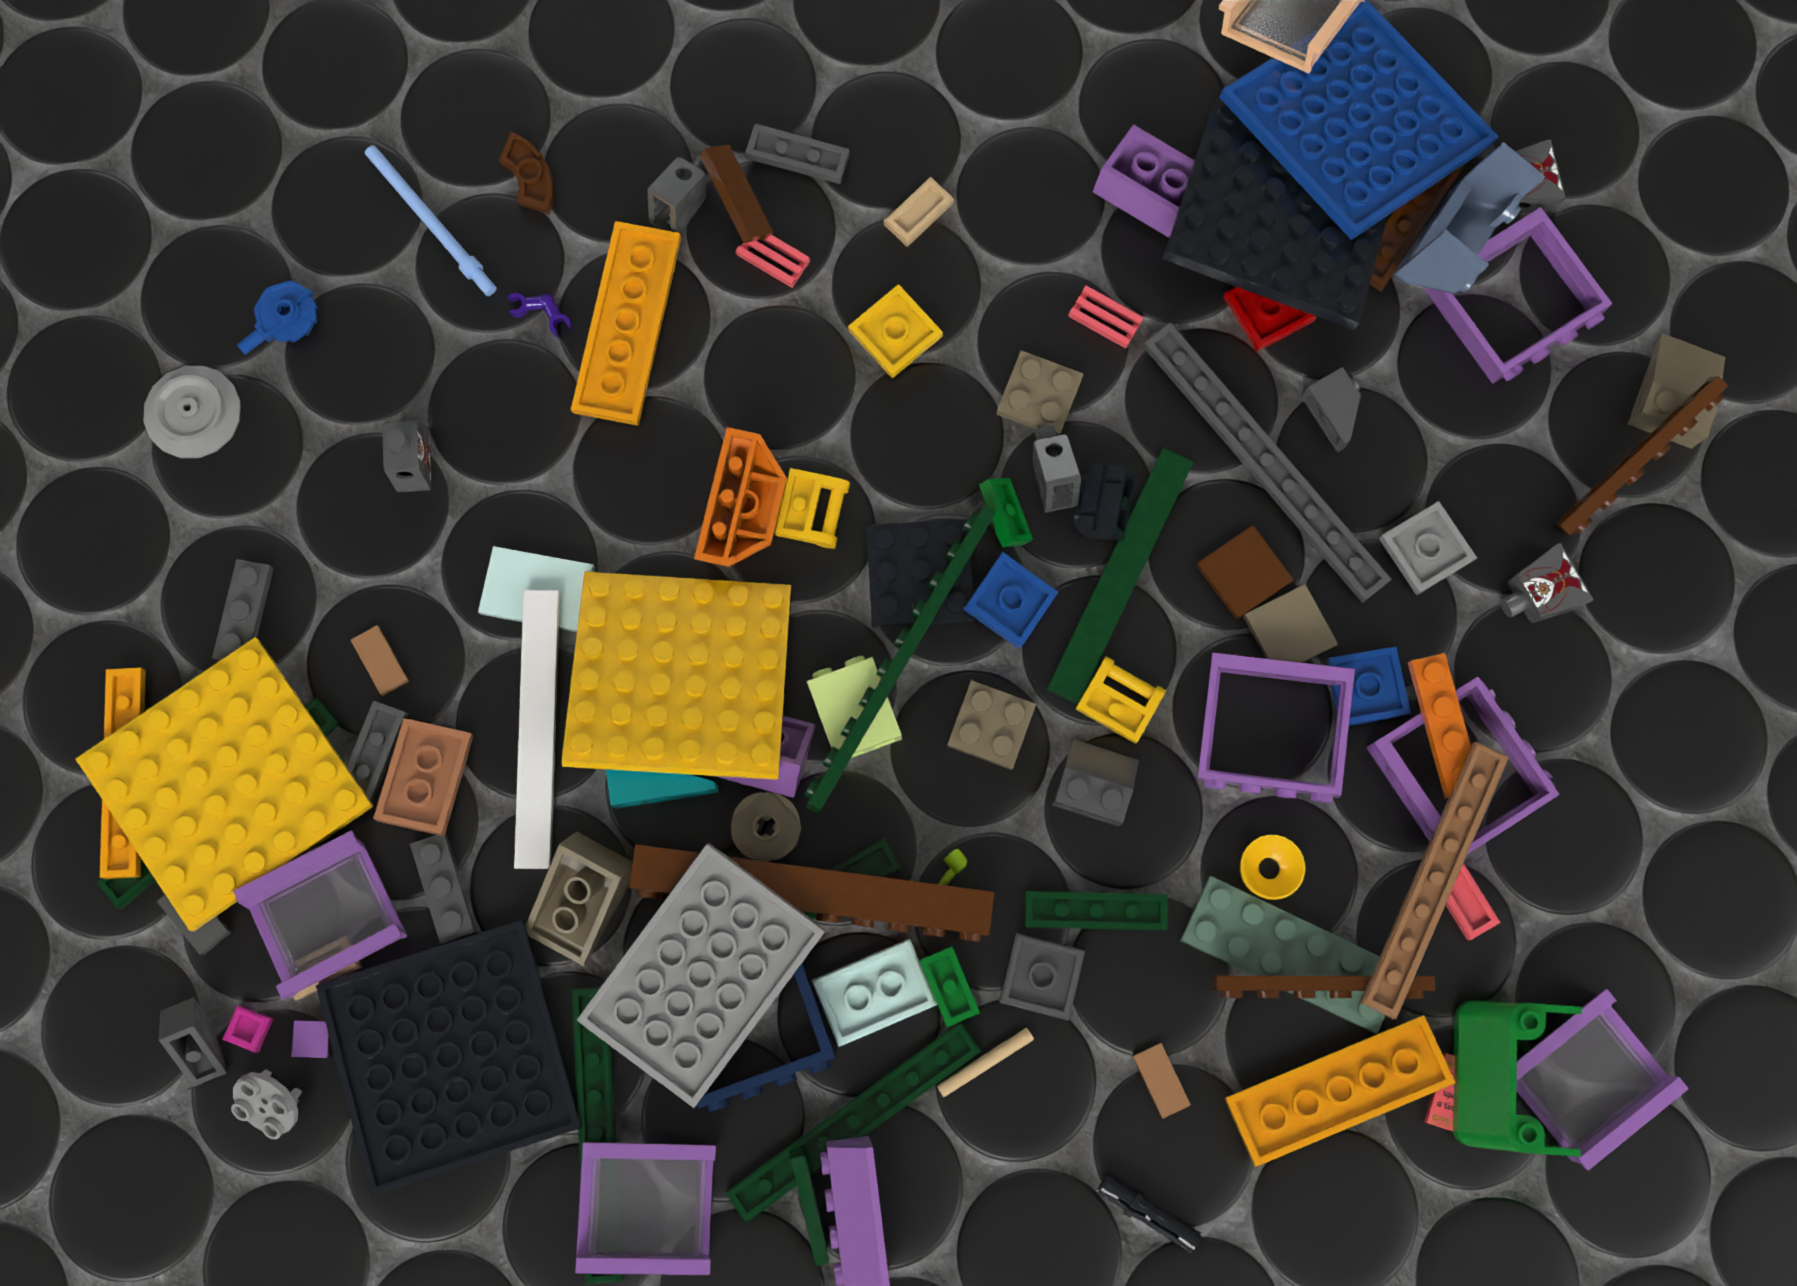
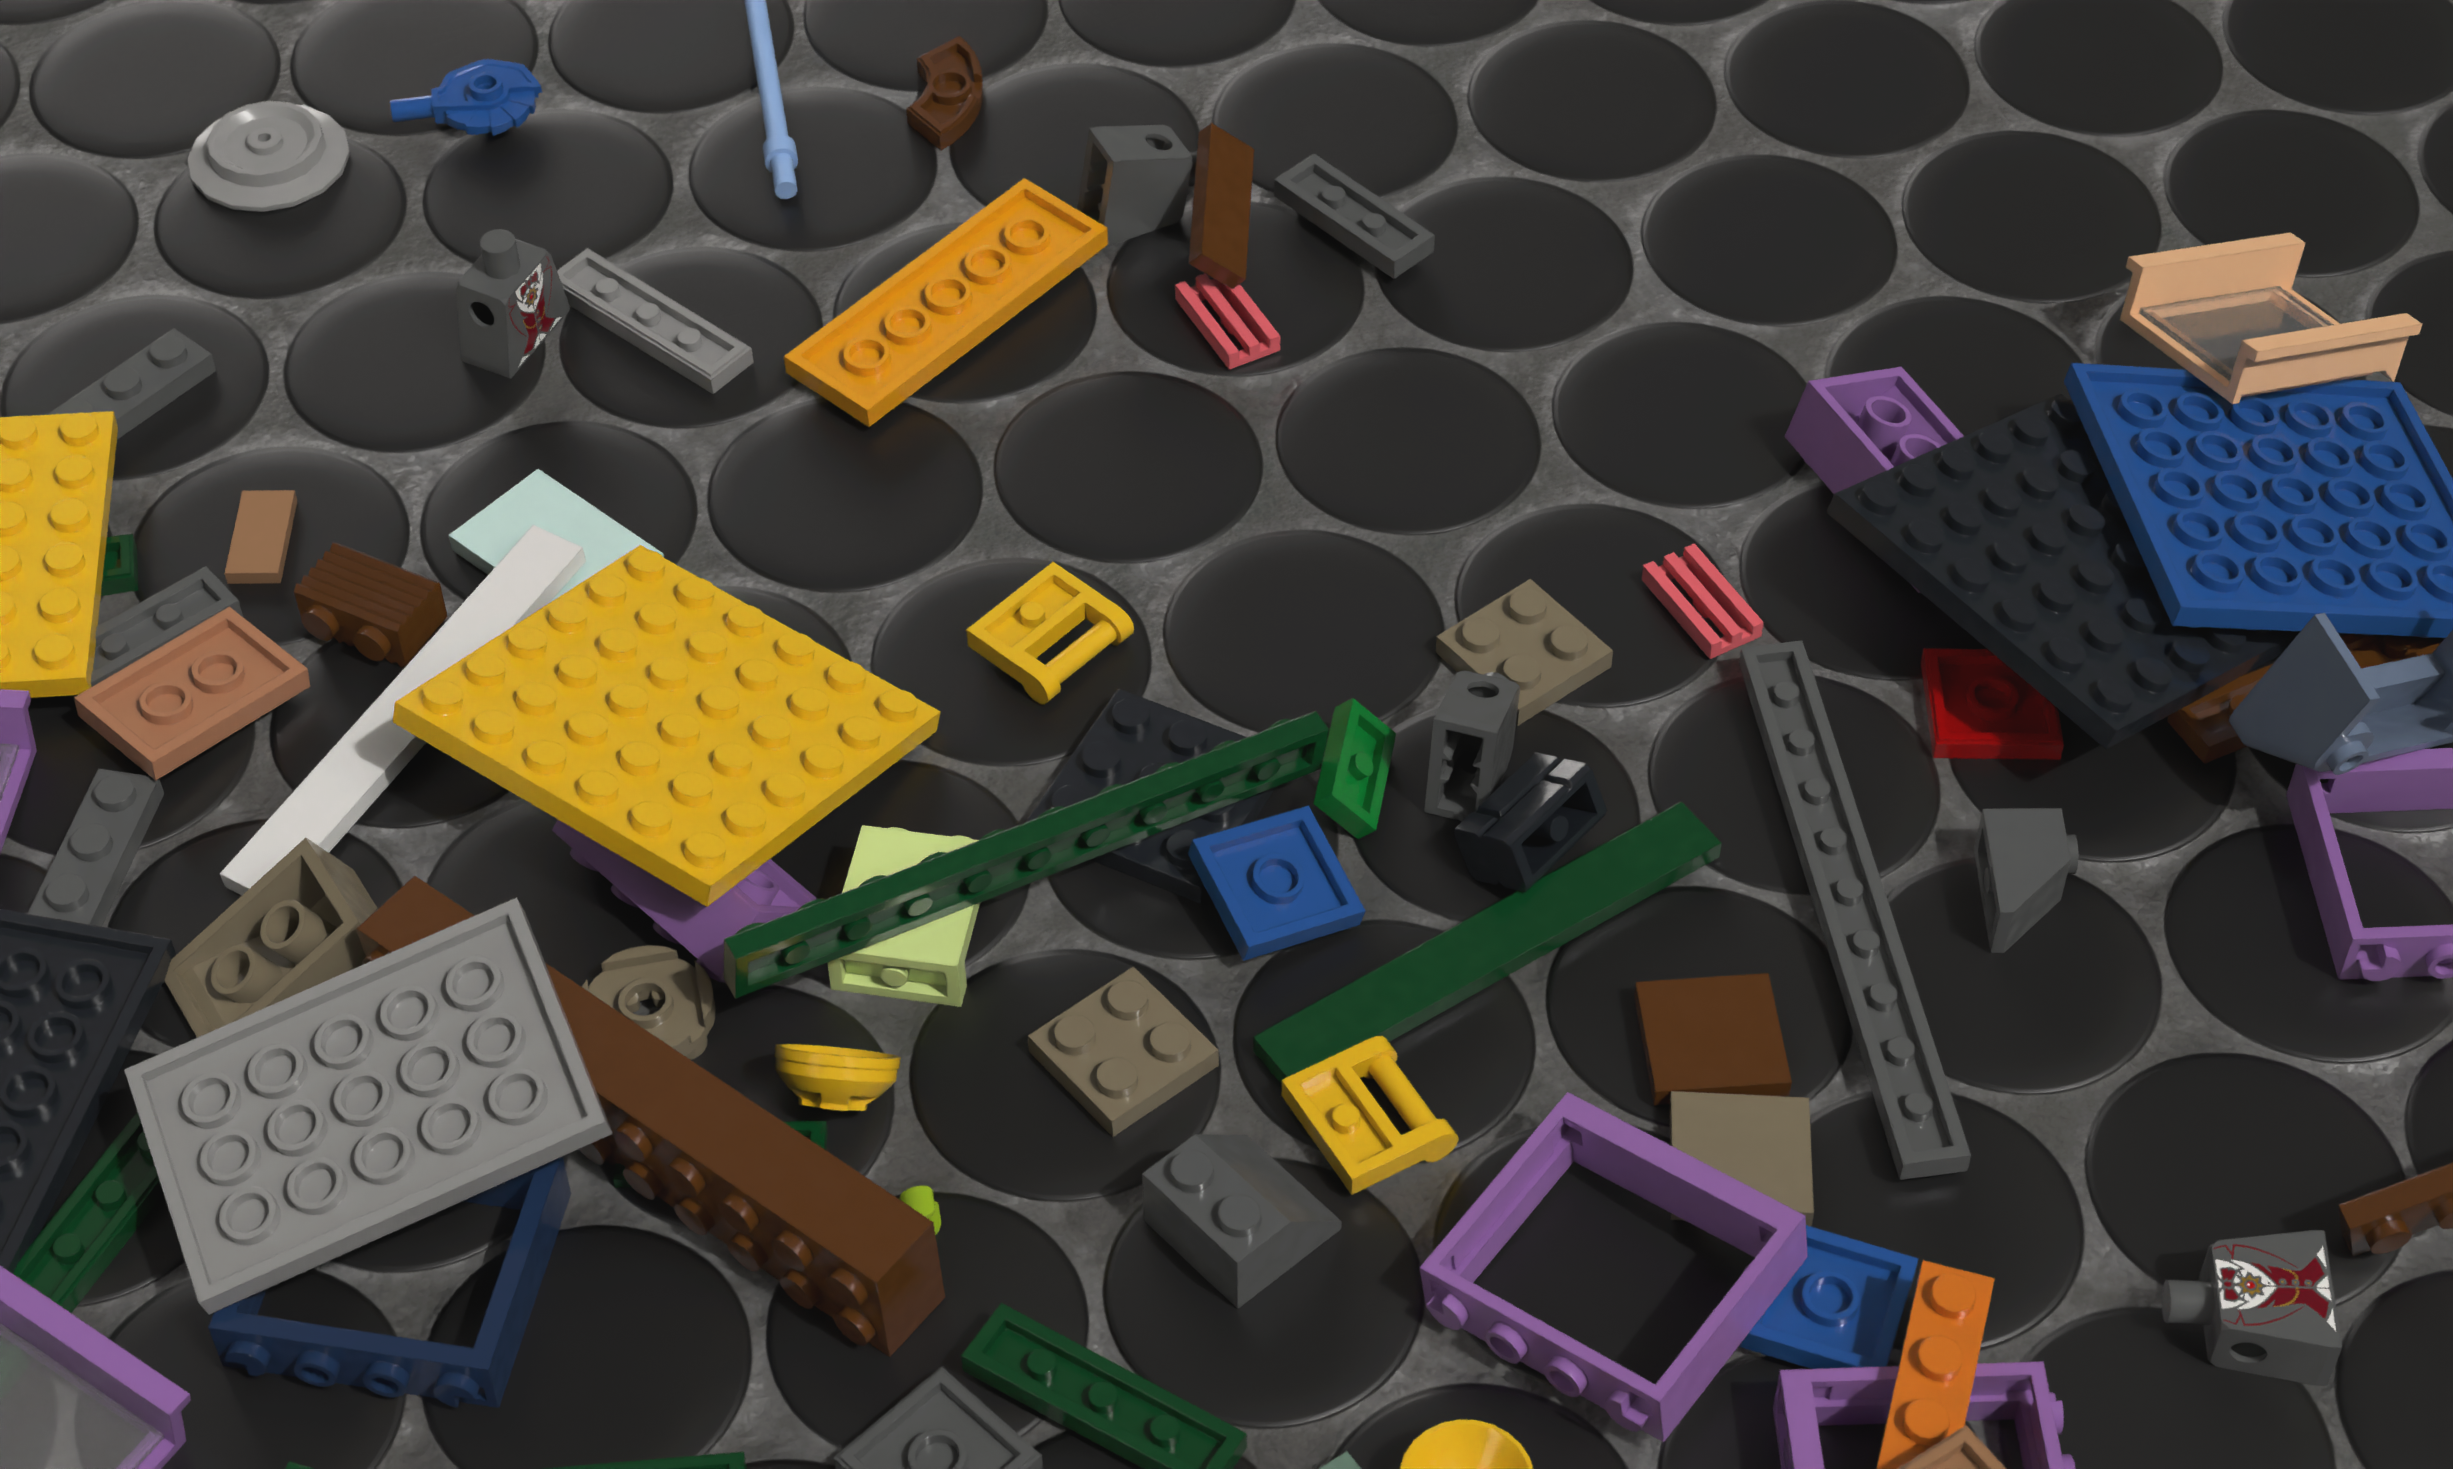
camera: 30 degrees right, 30 degrees down
dark purple arm [507,293,573,338] -> none
teal slope [606,769,719,809] -> none
orange wedge [694,427,787,567] -> none
light aqua tile [812,939,937,1047] -> none
yellow plate [848,284,943,379] -> none
tan tile [884,177,954,247] -> none
green plate [919,947,980,1027] -> none
light grey plate [1379,501,1477,595] -> none
none -> reddish brown brick [294,543,448,668]
none -> light grey tile [557,248,754,394]
none -> yellow piece [774,1044,901,1111]

